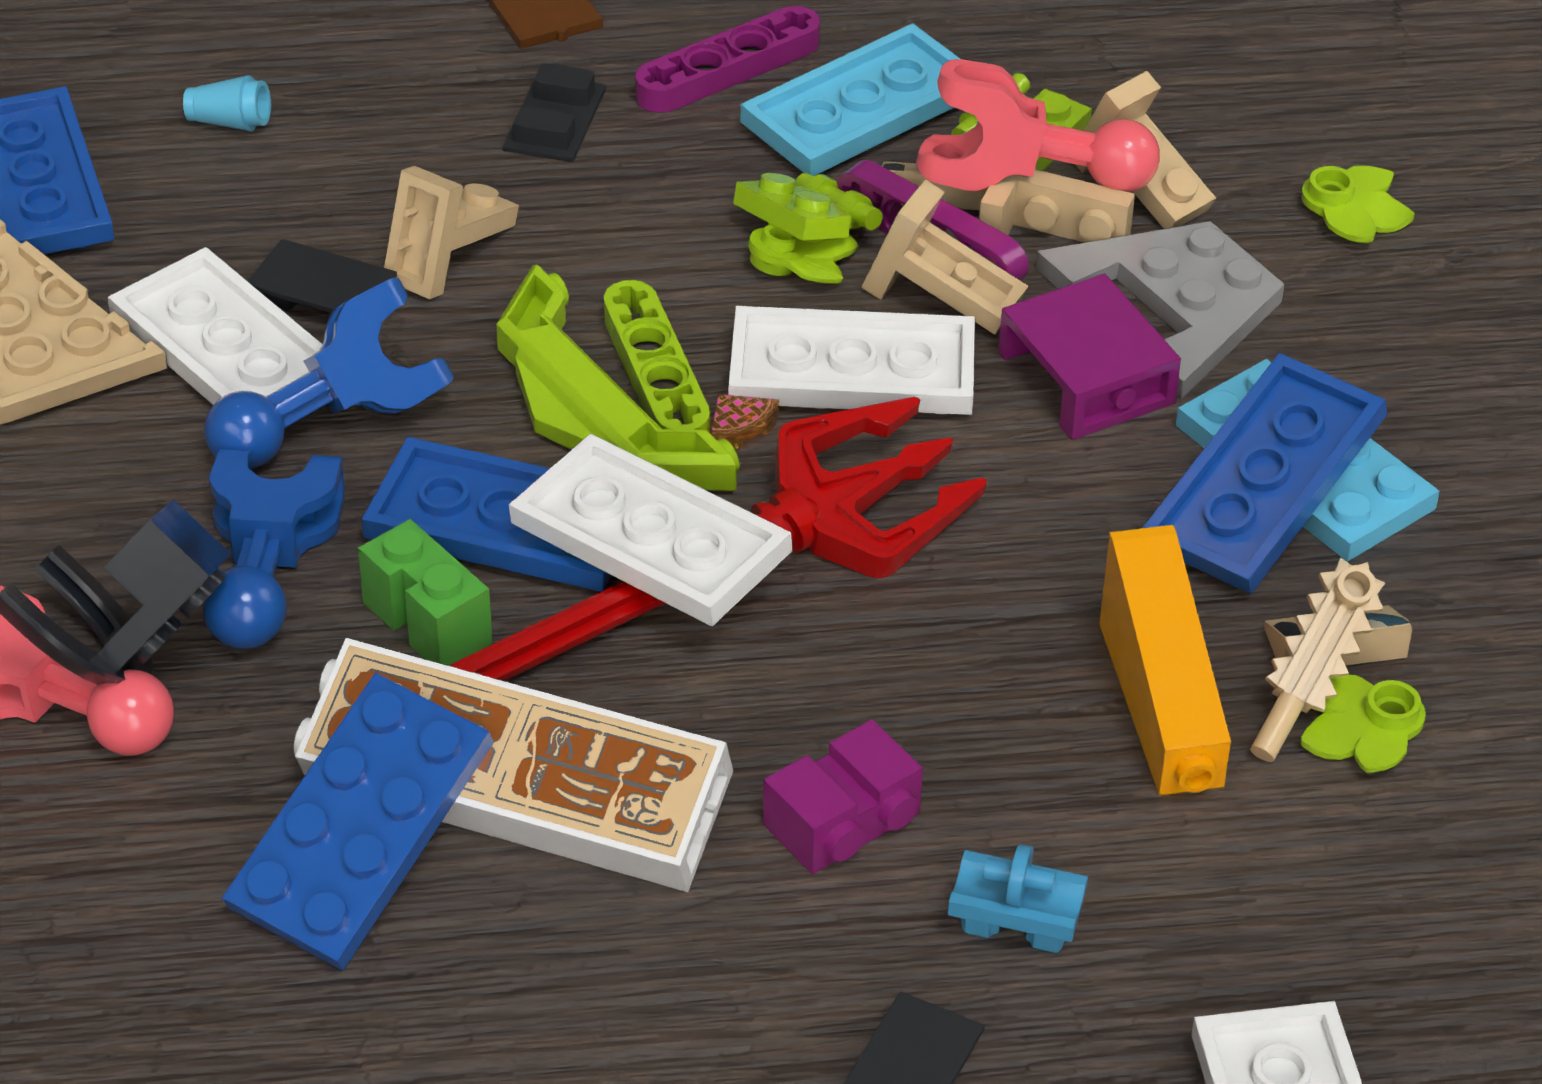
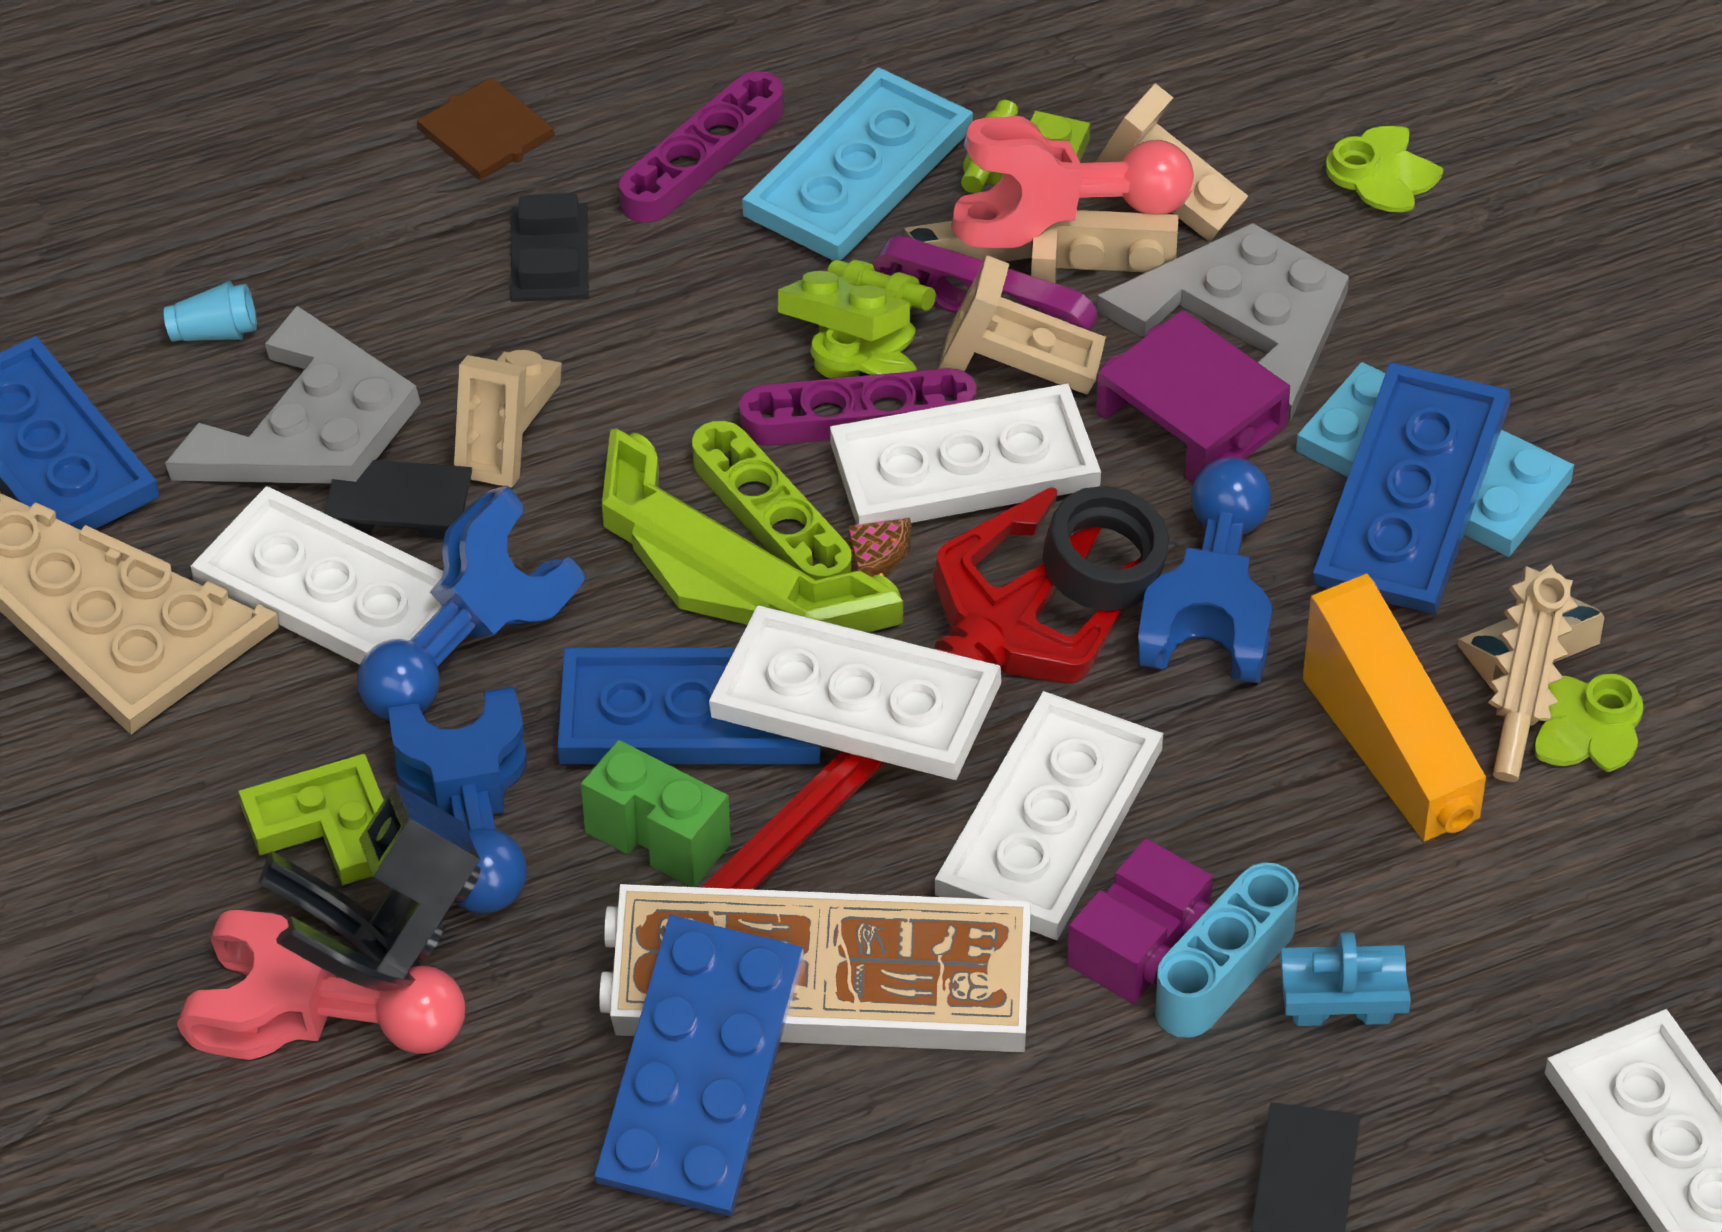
camera: 15 degrees left, 5 degrees up
none -> light grey wing [165,306,421,483]
none -> lime plate [238,753,384,886]
none -> magenta beam [739,368,976,446]
none -> white plate [935,691,1163,940]
none -> black tyre [1042,486,1169,611]
none -> blue piece [1137,457,1272,683]
none -> medium azure beam [1155,862,1299,1038]

